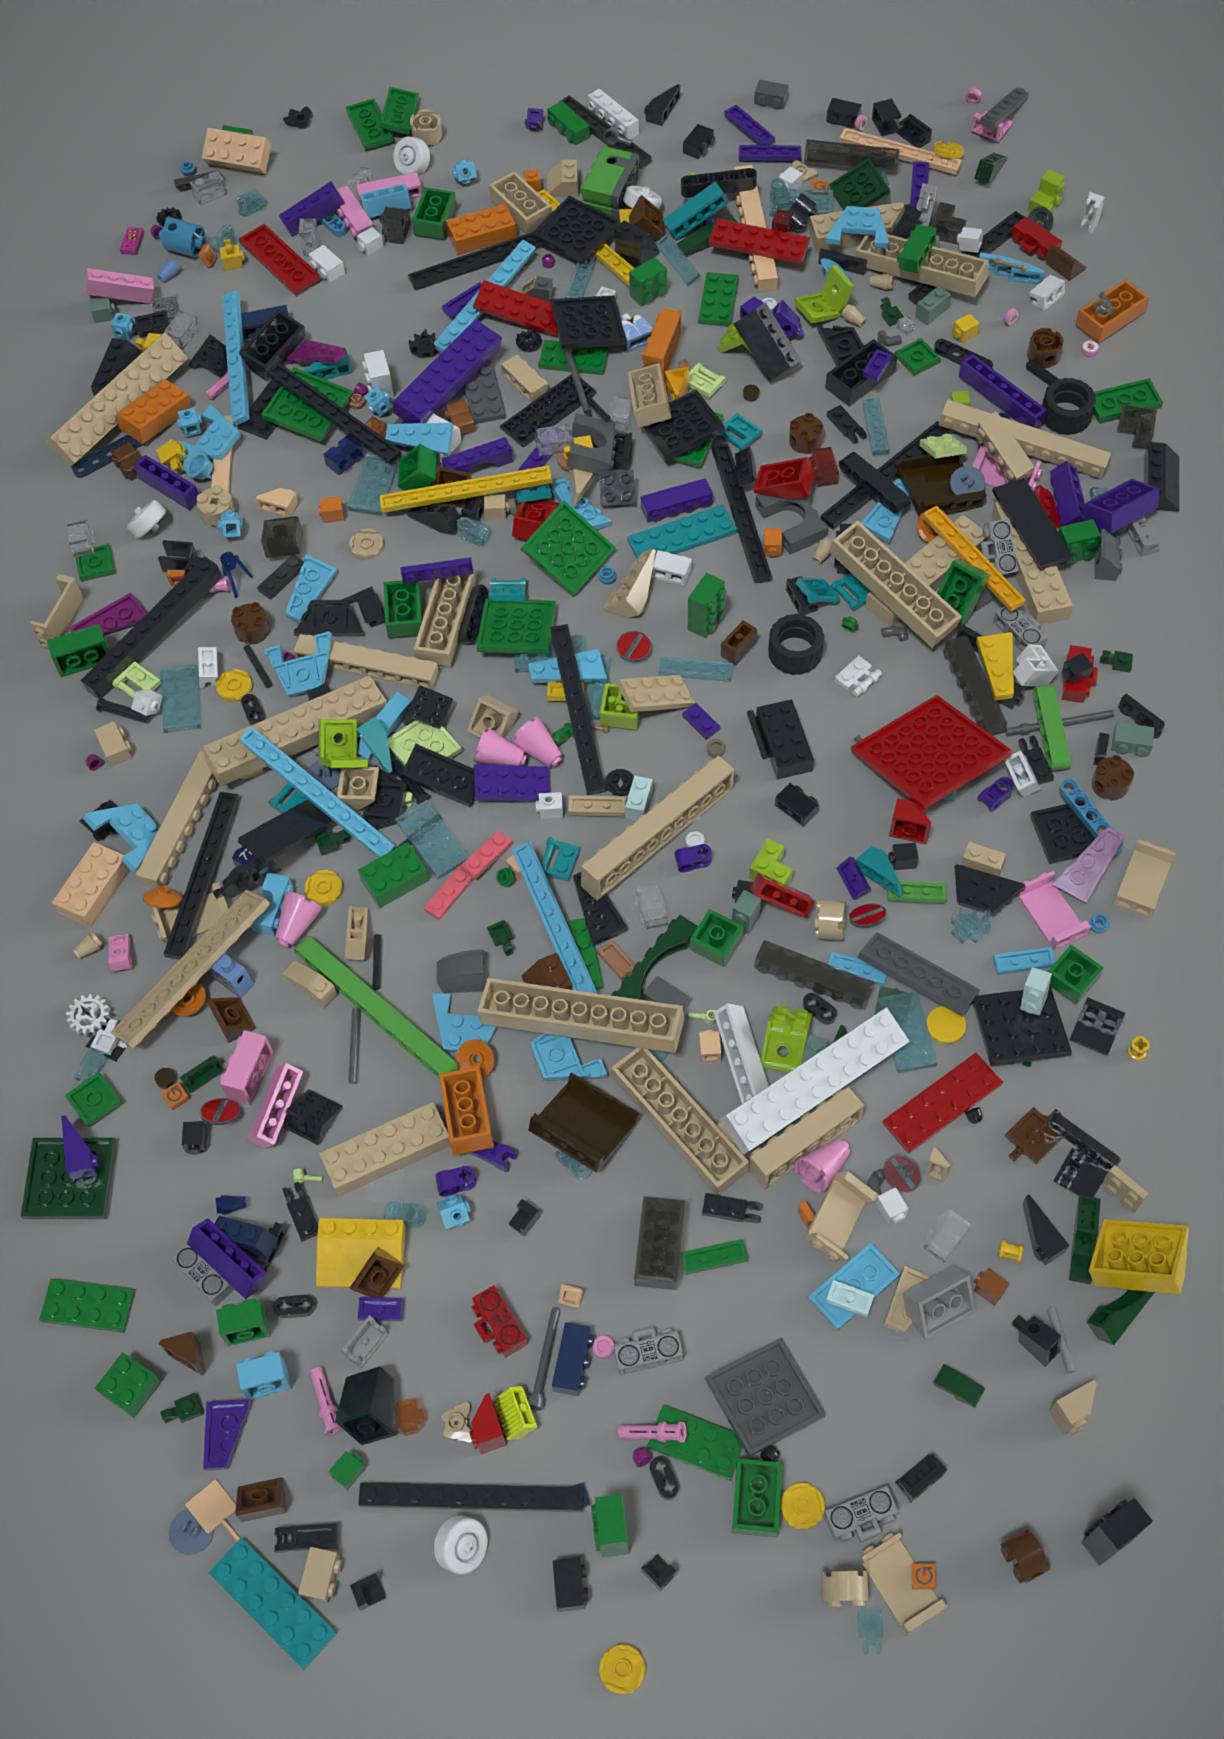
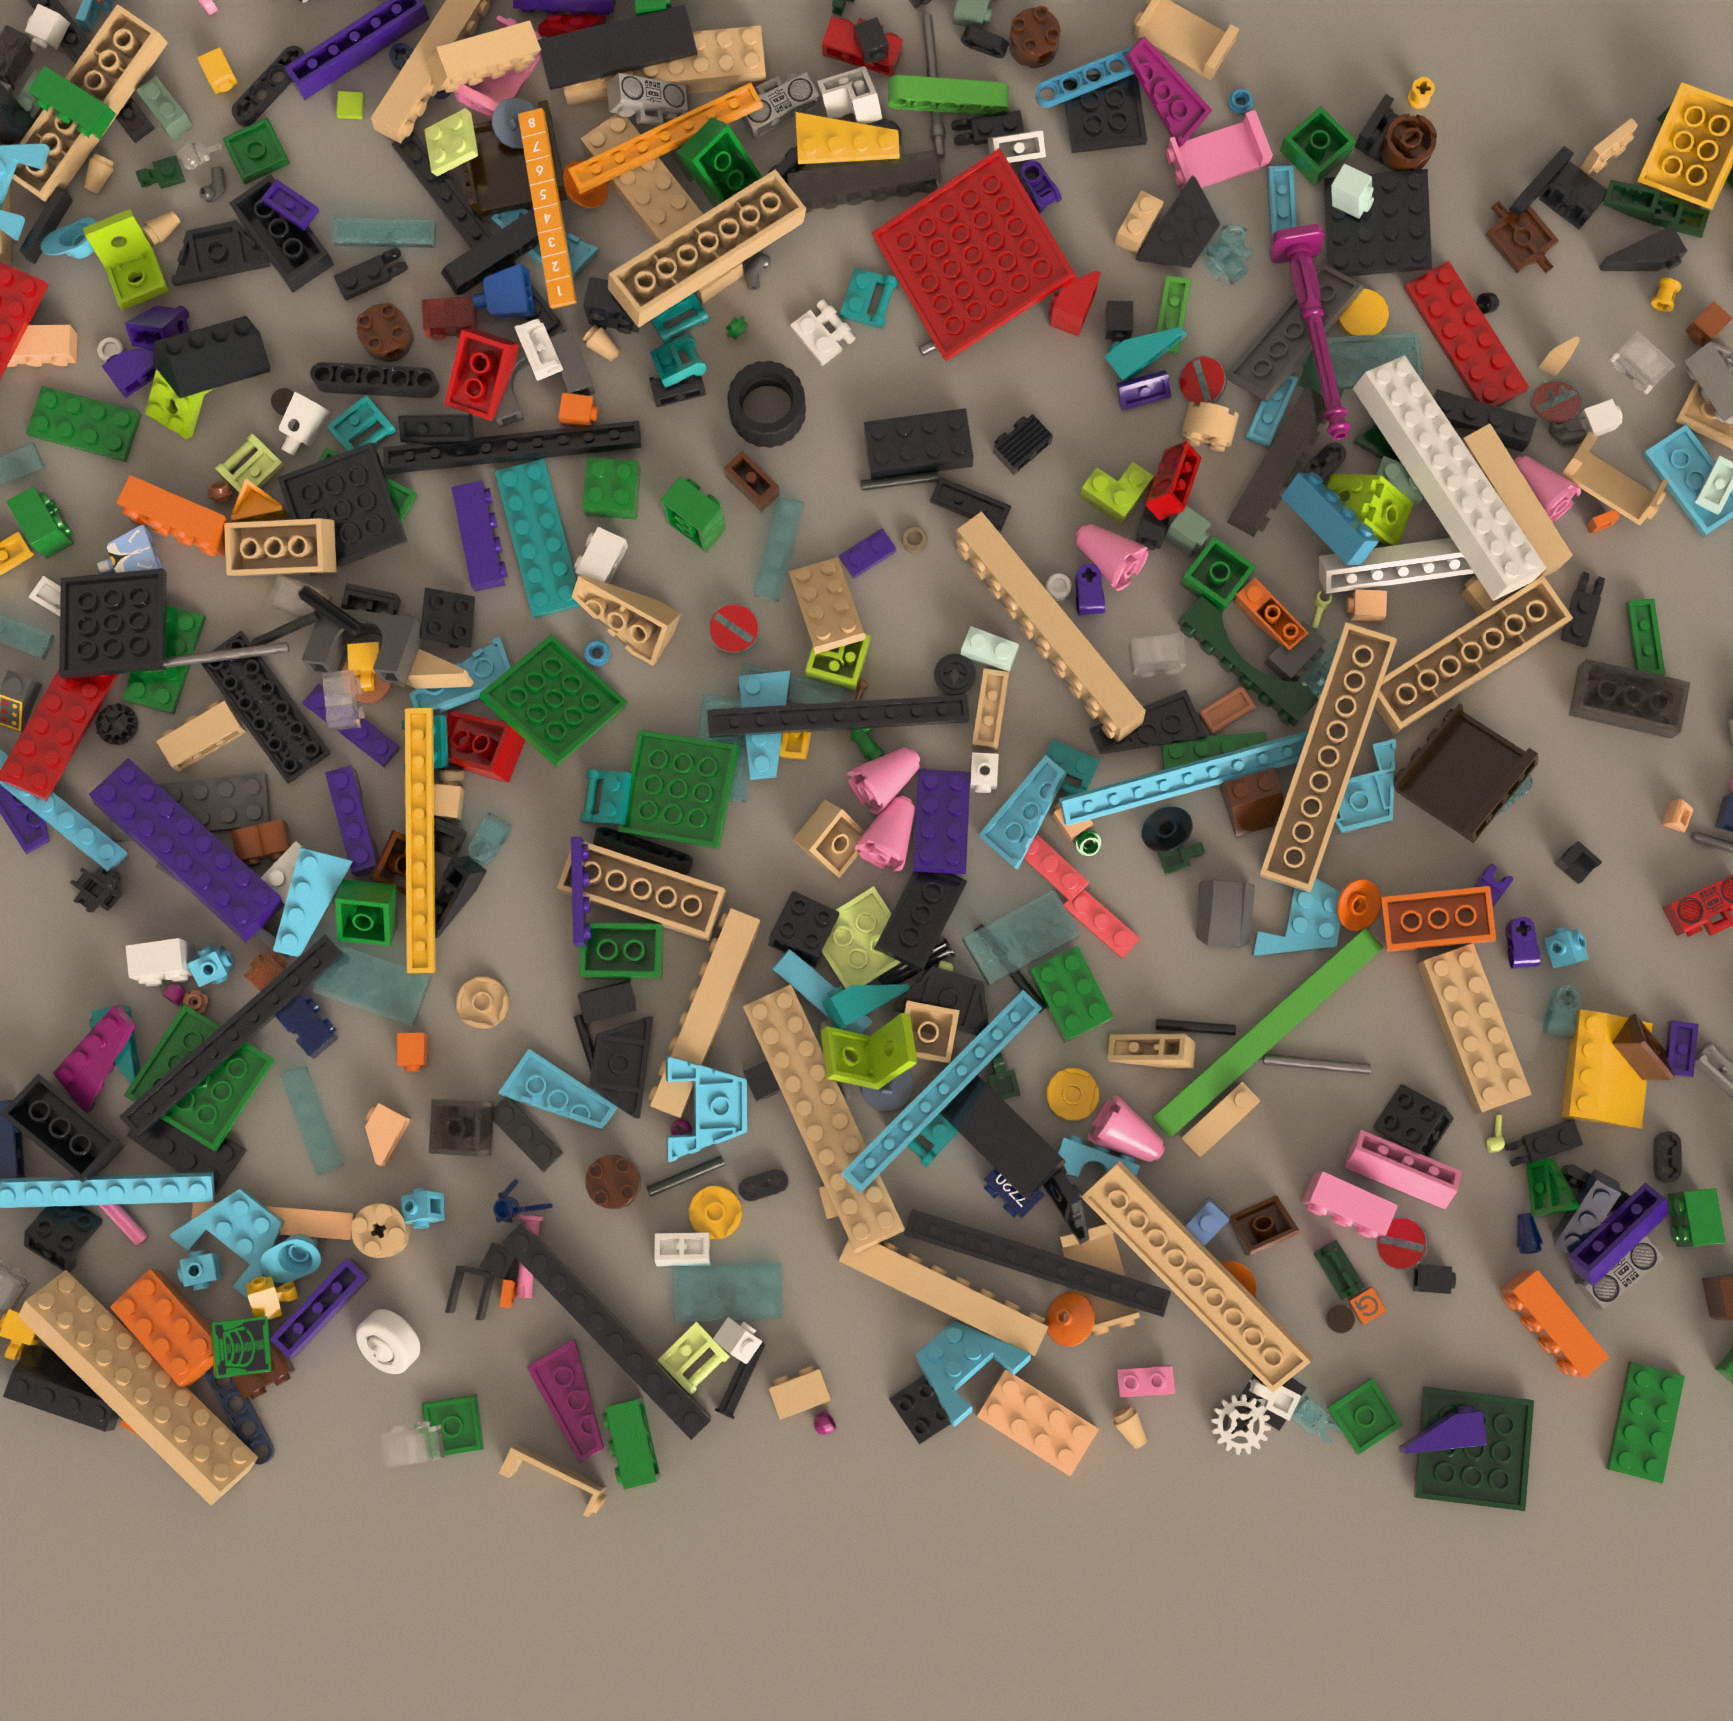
camera: 85 degrees left, 20 degrees up
none -> tile [210,1316,272,1378]
none -> white torso [279,392,332,456]
none -> clear light blue tile [280,1066,344,1175]
none -> black axle [298,586,363,637]
none -> black beam [310,362,440,398]
none -> blue torso [473,264,536,319]
none -> white hinge [515,319,563,381]
none -> light orange tile [518,108,577,309]
none -> green brick [582,457,641,520]
none -> teal plate [840,267,898,328]
none -> black tile [930,477,1011,531]
none -> medium azure wing [978,755,1067,870]
none -> bright pink cone [1075,524,1148,591]
none -> black dish [1142,807,1193,852]
none -> orange slope [1235,578,1309,651]
none -> magenta piece [1269,224,1351,440]
none -> dark azure brick [1281,472,1379,565]
none -> reddish brown brick [1380,114,1437,172]
none -> black arch [1432,389,1537,452]
none -> orange brick [1500,1270,1609,1378]
none -> green wing [1526,1158,1580,1217]

